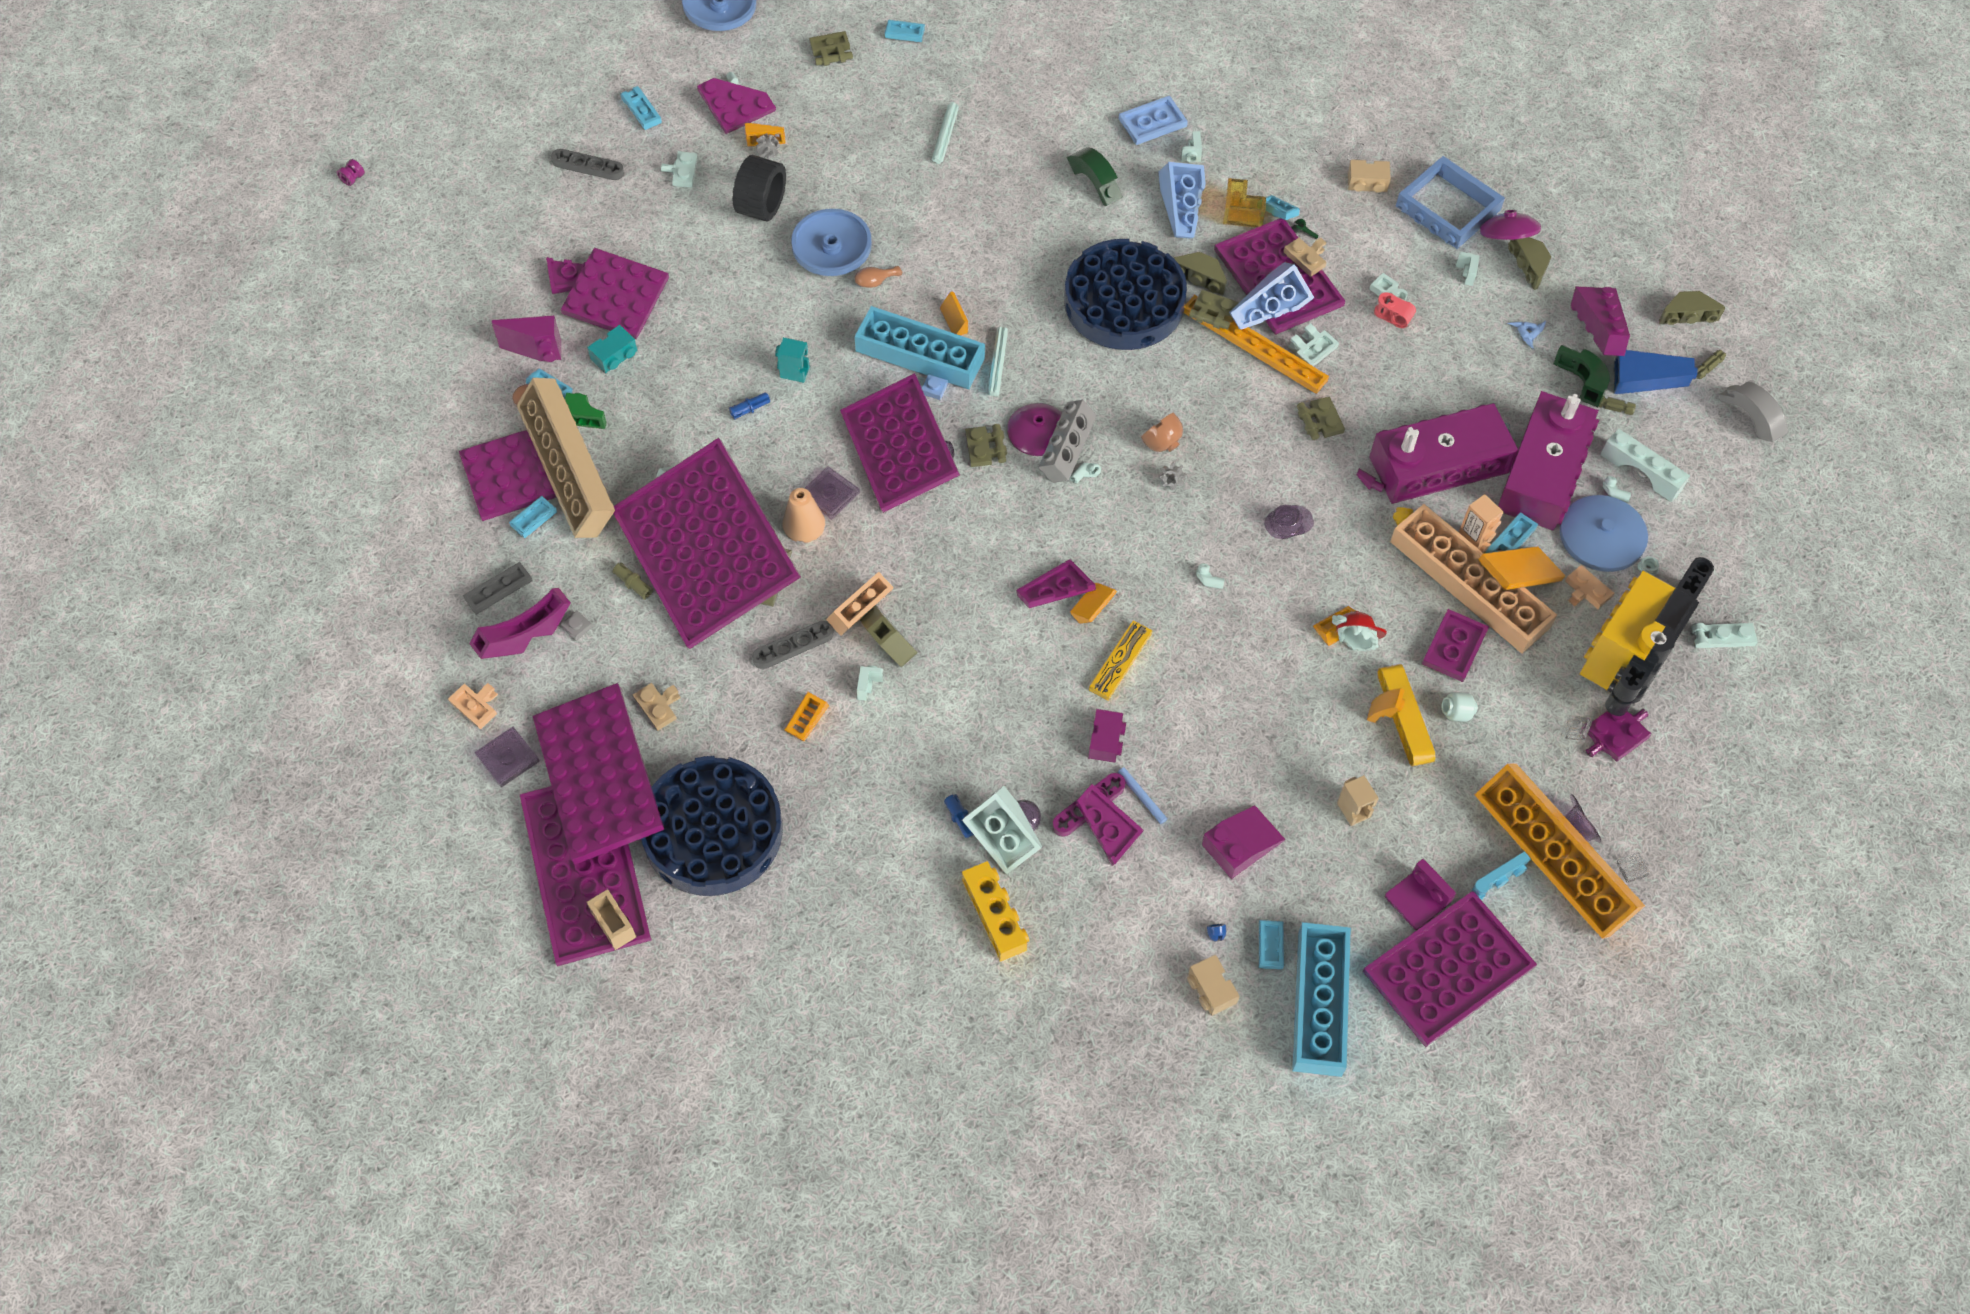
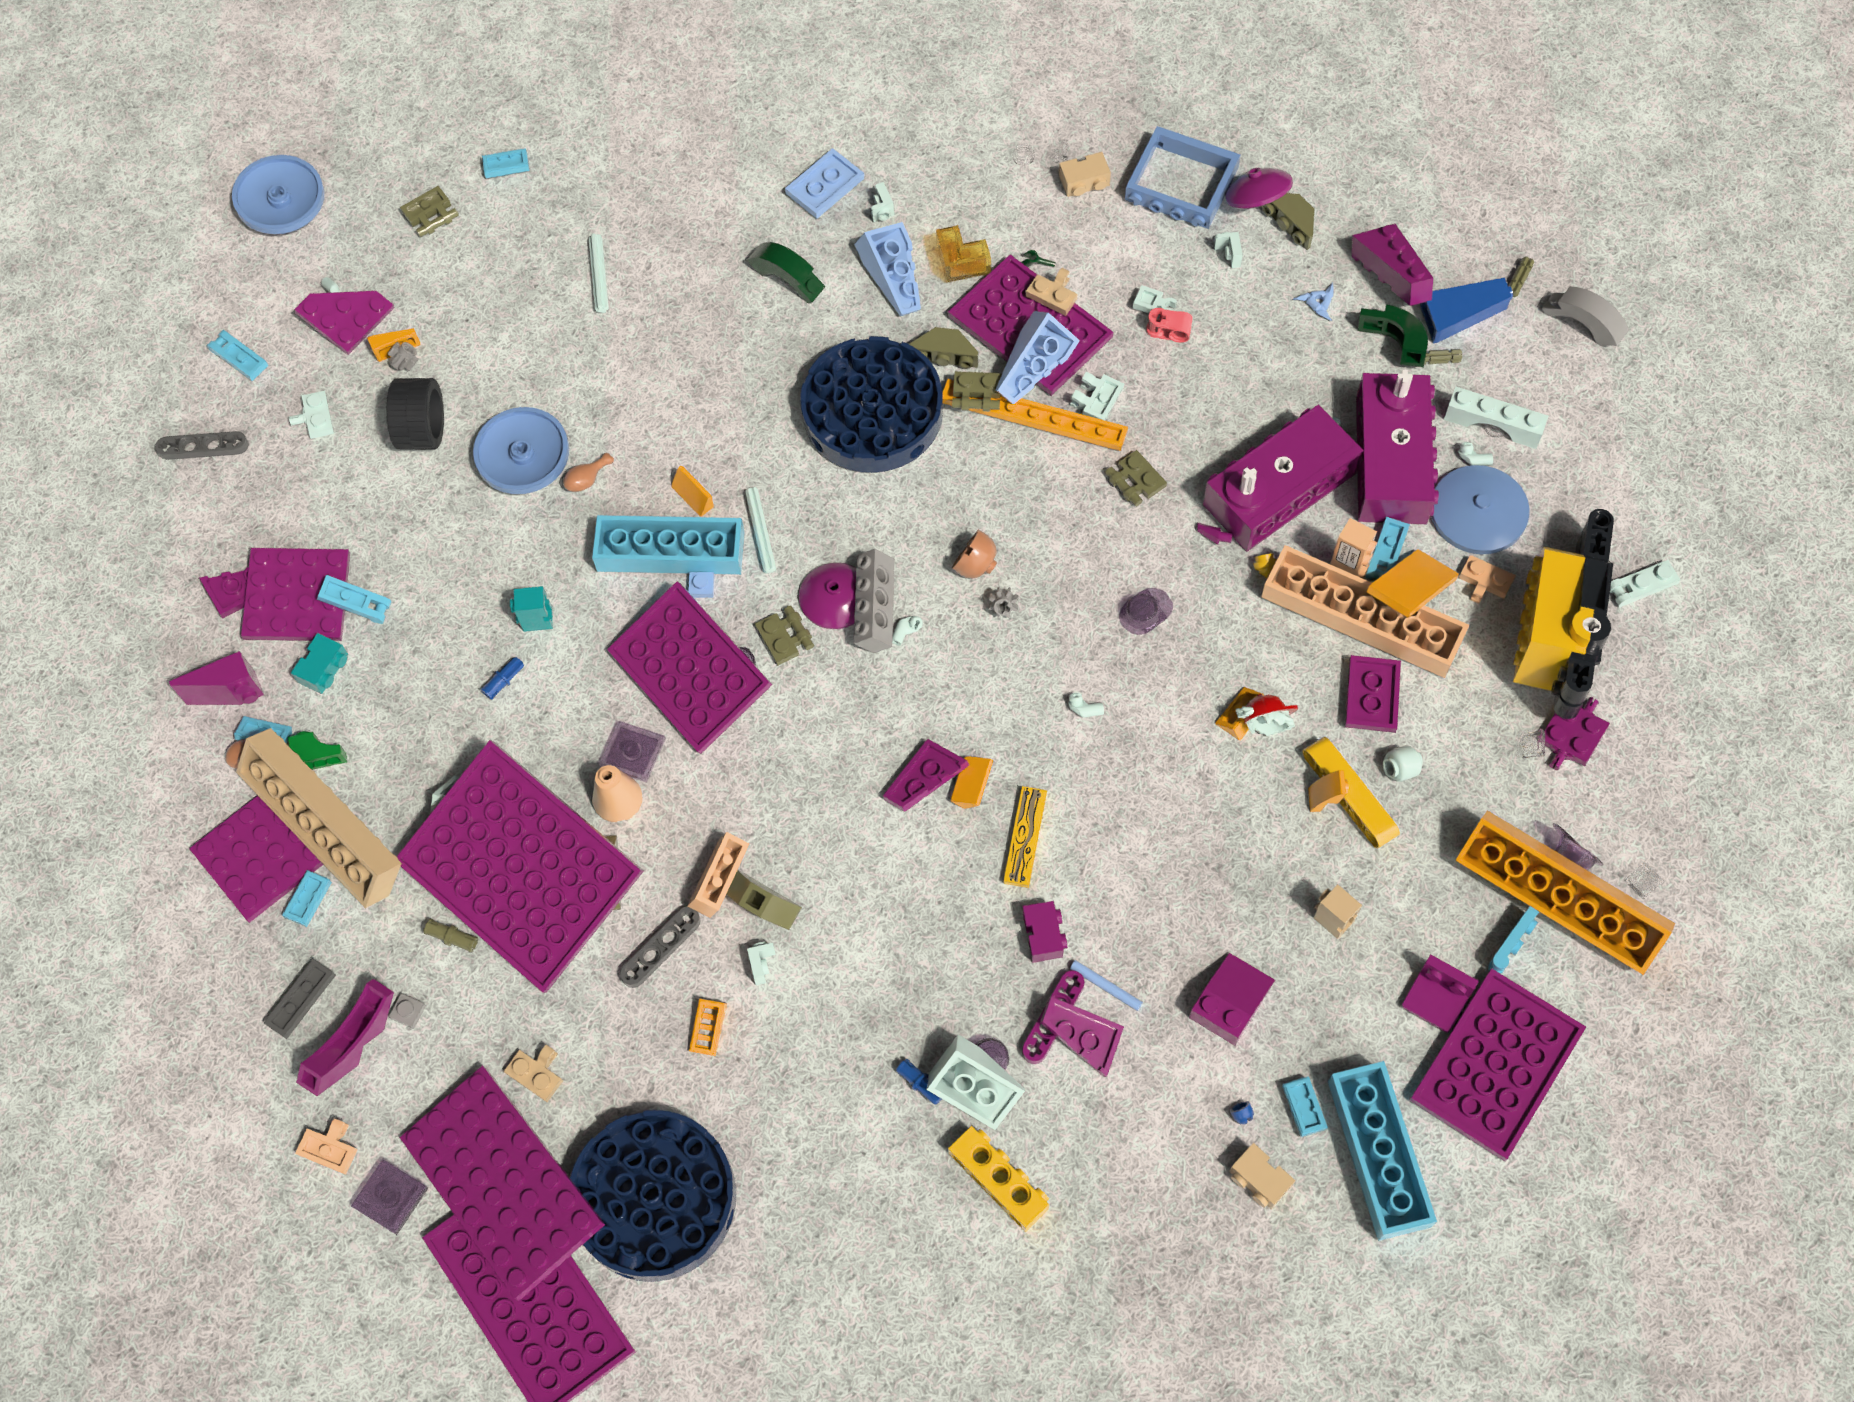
camera: 15 degrees left, 5 degrees up
tan brick [587,889,636,950] -> none
medium azure plate [1257,195,1300,220] -> none
light aqua plate [1637,556,1659,576] -> none
olive slope [1659,291,1725,325] -> none
none -> medium azure plate [317,575,391,624]

